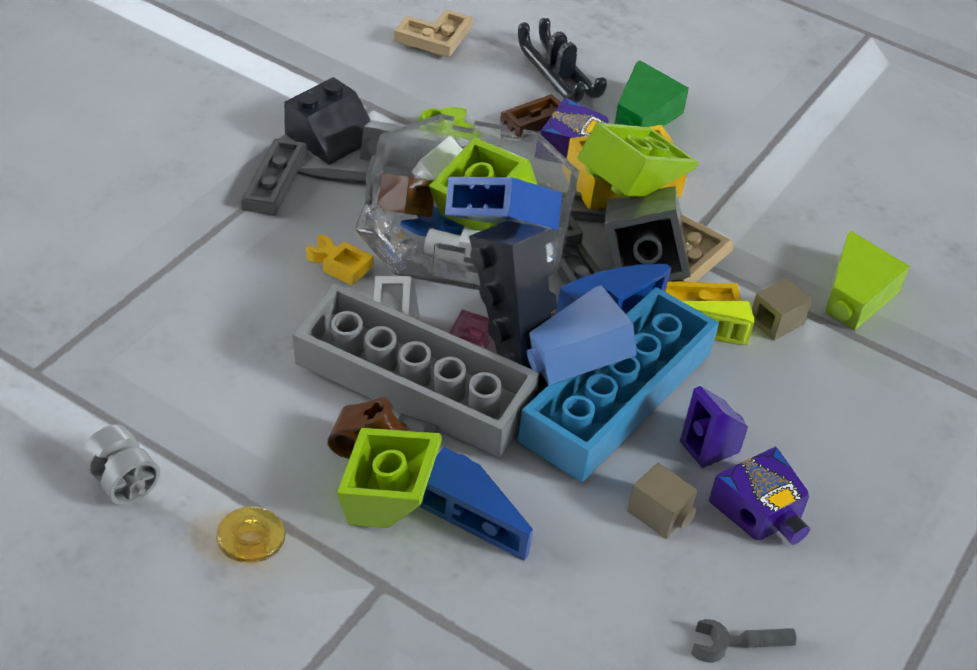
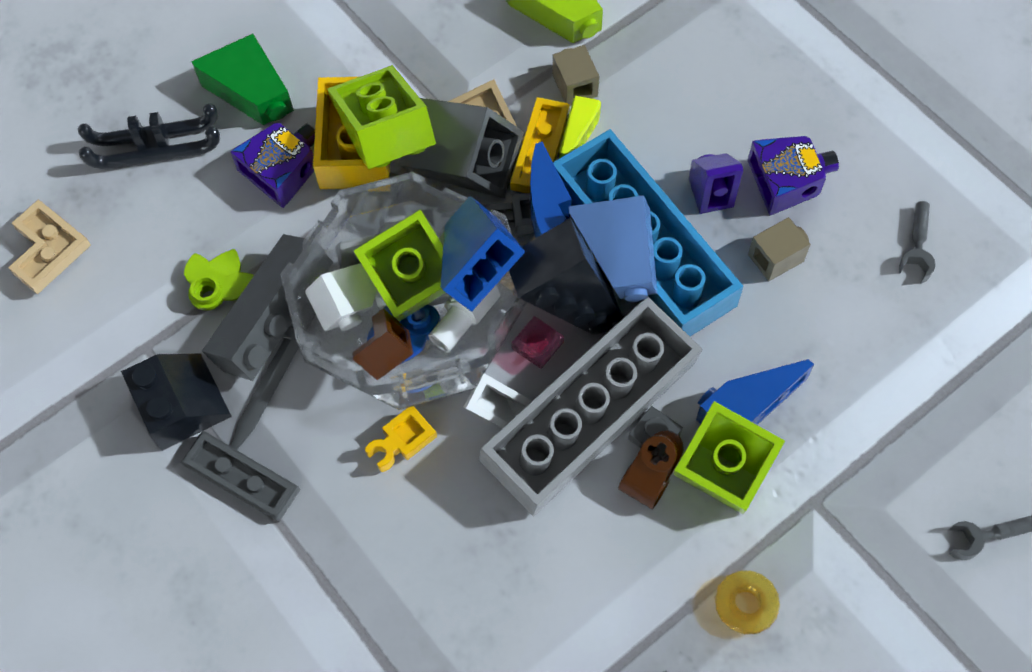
camera: 65 degrees left, 20 degrees up
reddish brown tile [500,94,561,138] -> none

